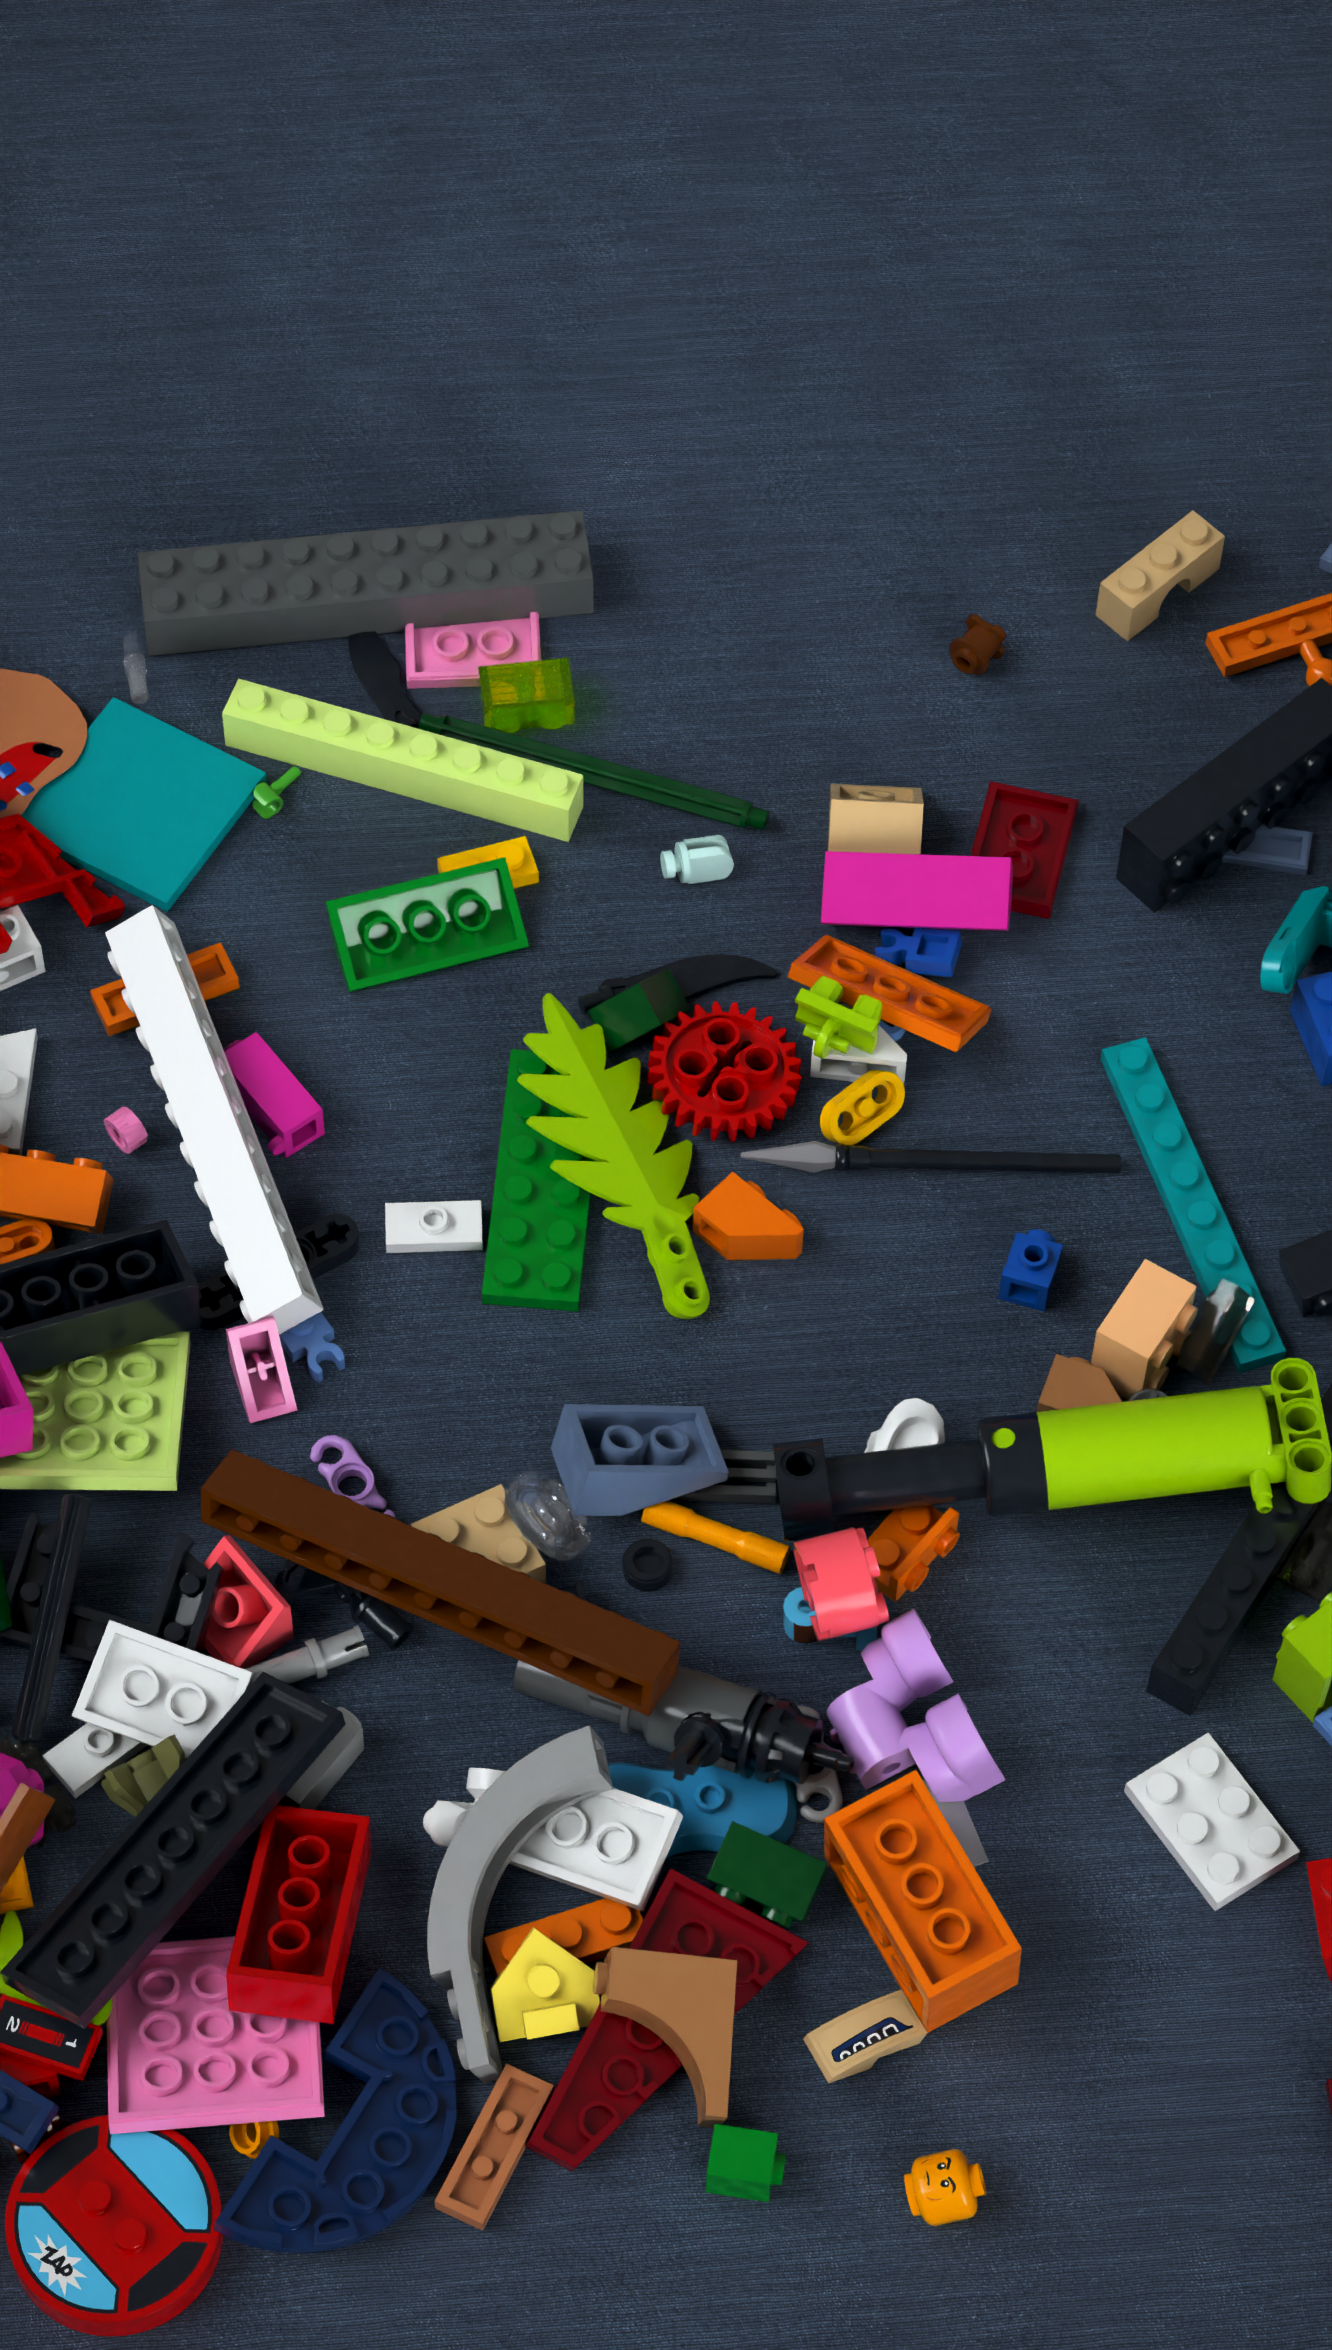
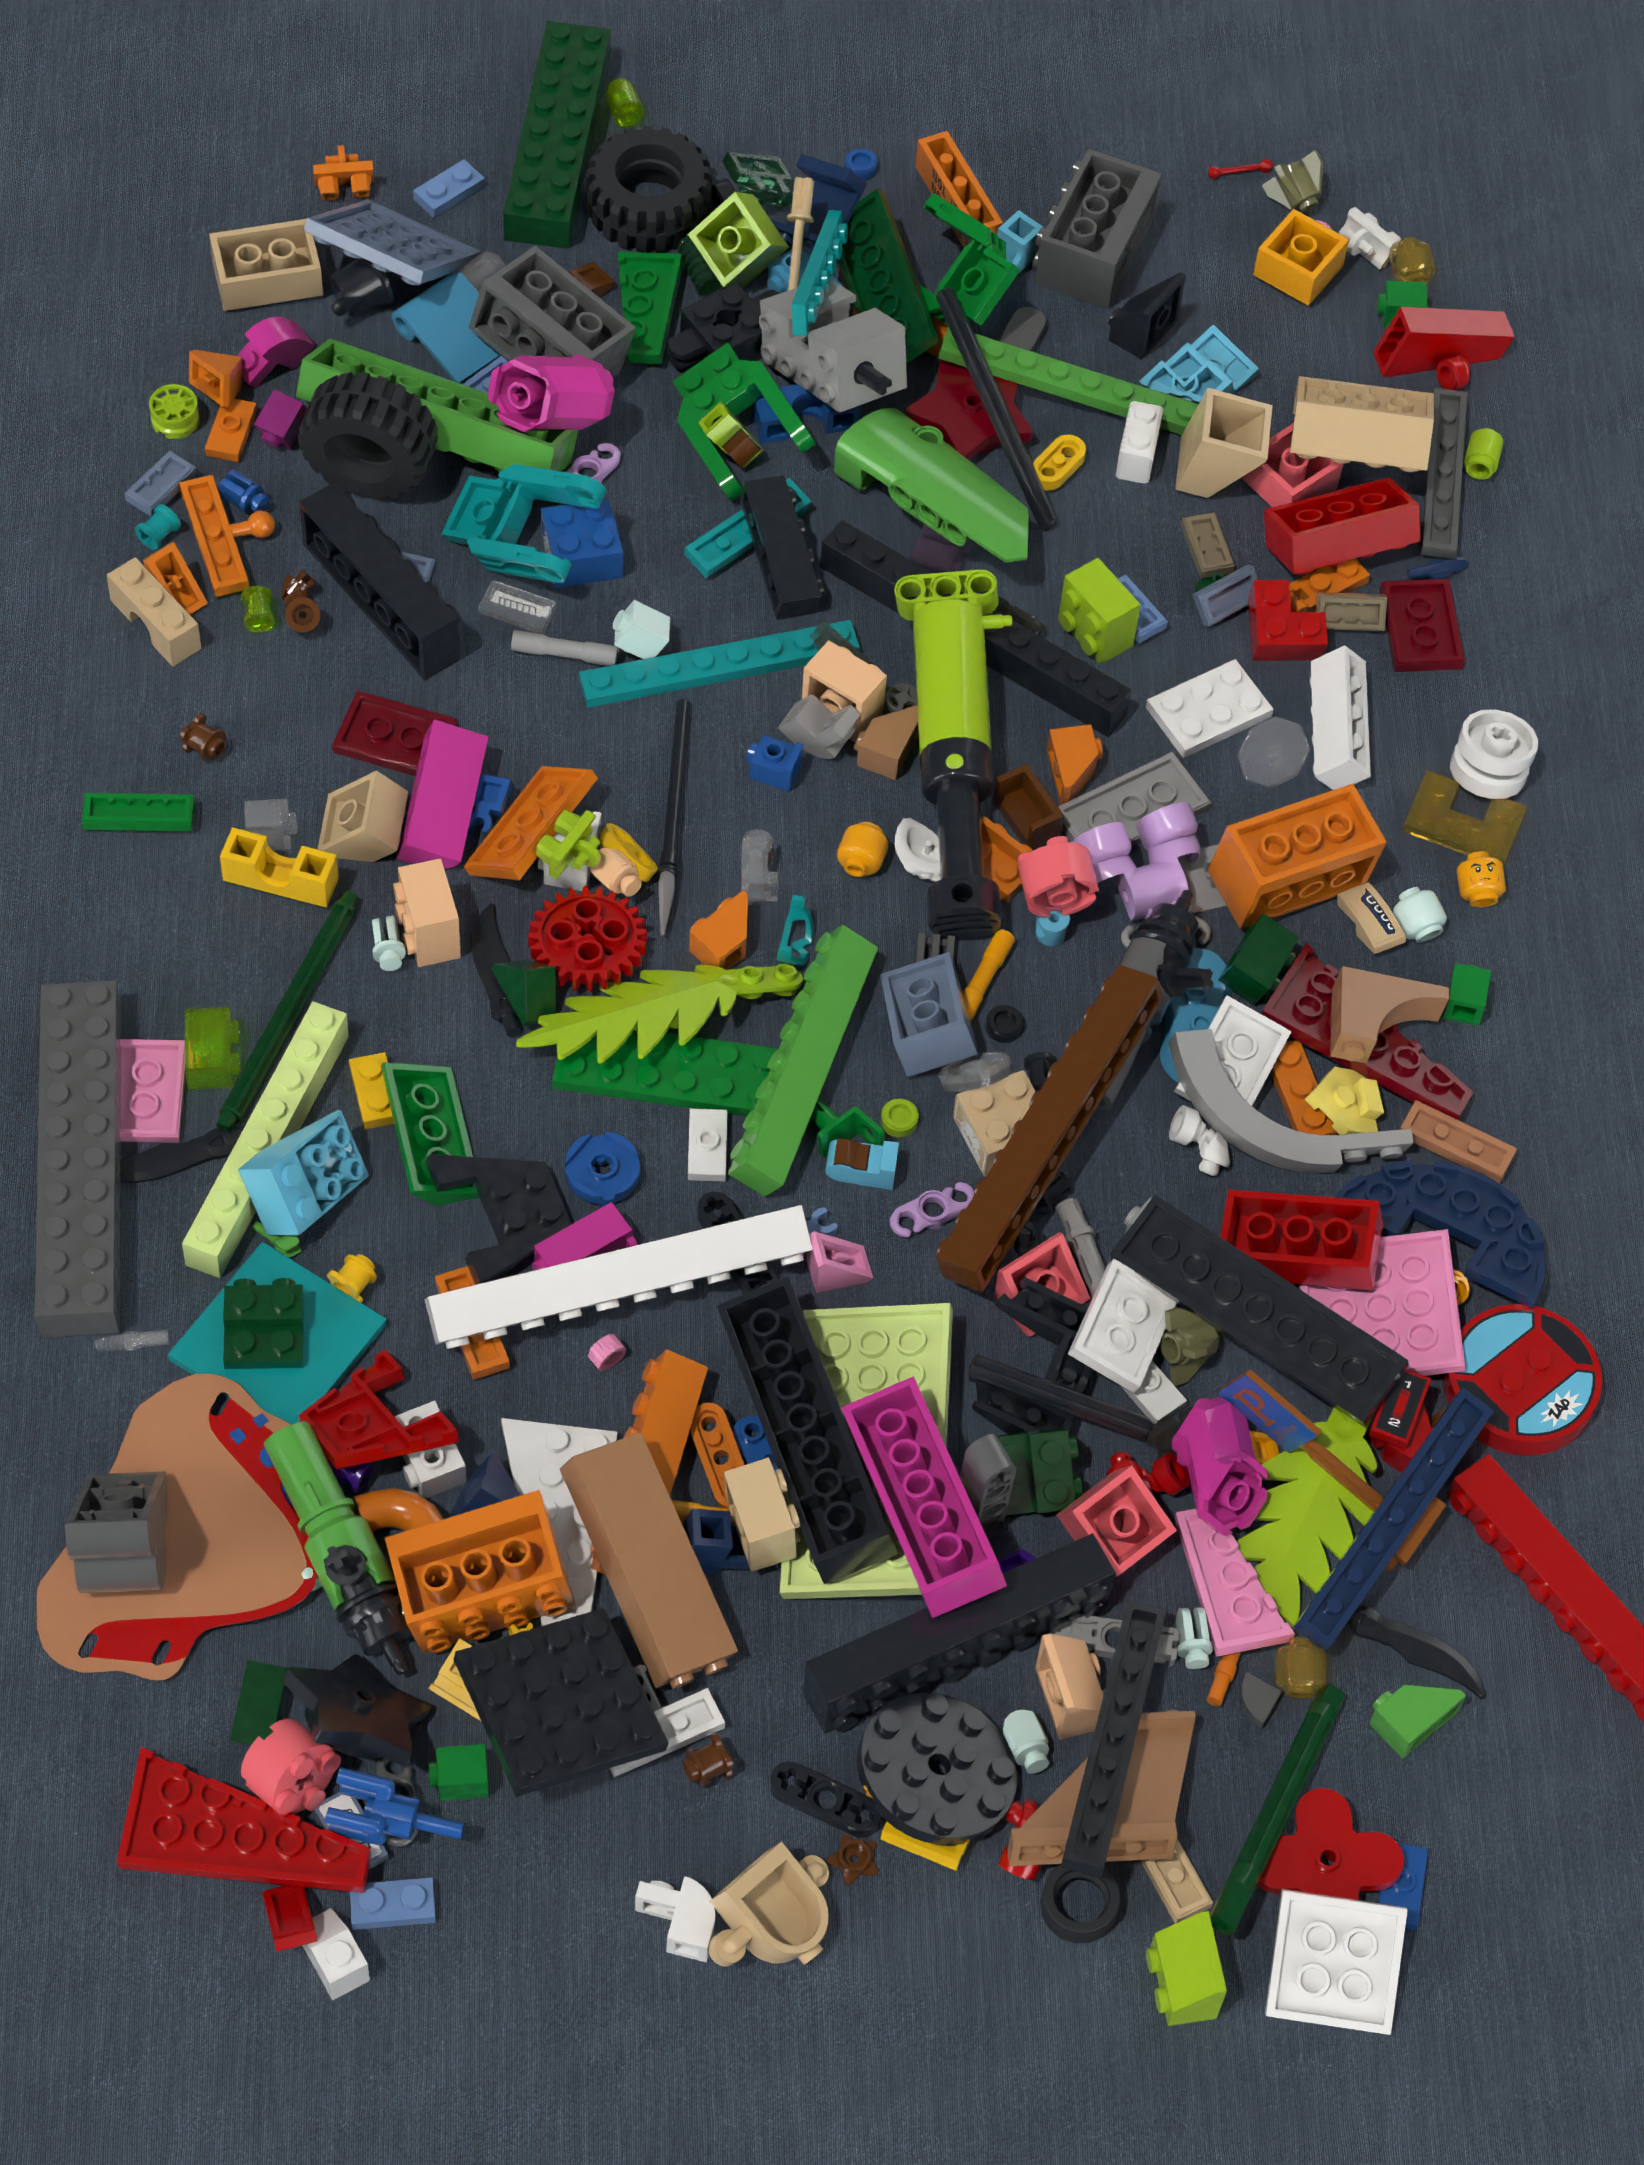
camera: 90 degrees left, 0 degrees up
none -> green plate [82,793,195,831]
none -> teal bush [135,504,181,550]
none -> orange slope [143,542,208,615]
none -> yellow arch [220,827,339,908]
none -> dark green plate [223,1278,304,1369]
none -> medium azure slope [238,1110,369,1235]
none -> clear neon green bush [241,585,275,633]
none -> clear brick [244,798,298,850]
none -> reddish brown arm [281,571,320,633]
none -> yellow brick [327,1254,377,1303]
none -> light nougat brick [393,858,461,967]
none -> black wing [425,1154,572,1285]
none -> clear tile [478,580,557,634]
none -> light grey piece [511,630,619,666]
none -> blue plate [565,1132,640,1207]
none -> light nougat arm [589,848,642,897]
none -> light aqua brick [613,600,670,659]
none -> bright green brick [728,925,878,1197]
none -> clear leg [741,829,779,901]
none -> teal helmet [776,895,814,966]
none -> light grey brick [778,694,860,759]
none -> green bracket [809,1099,885,1158]
none -> medium azure leg [825,1139,899,1190]
none -> light orange head [837,822,889,877]
none -> lime tile [881,1099,919,1137]
none -> reddish brown panel [993,764,1064,851]
none -> orange slope [1046,724,1103,805]
none -> light grey tile [1058,752,1211,848]
none -> clear piece [1237,716,1310,788]
none -> white brick [1310,645,1371,790]
none -> light aqua head [1393,887,1447,943]
none -> clear yellow plate [1402,770,1528,867]
none -> white wheel [1450,709,1538,799]

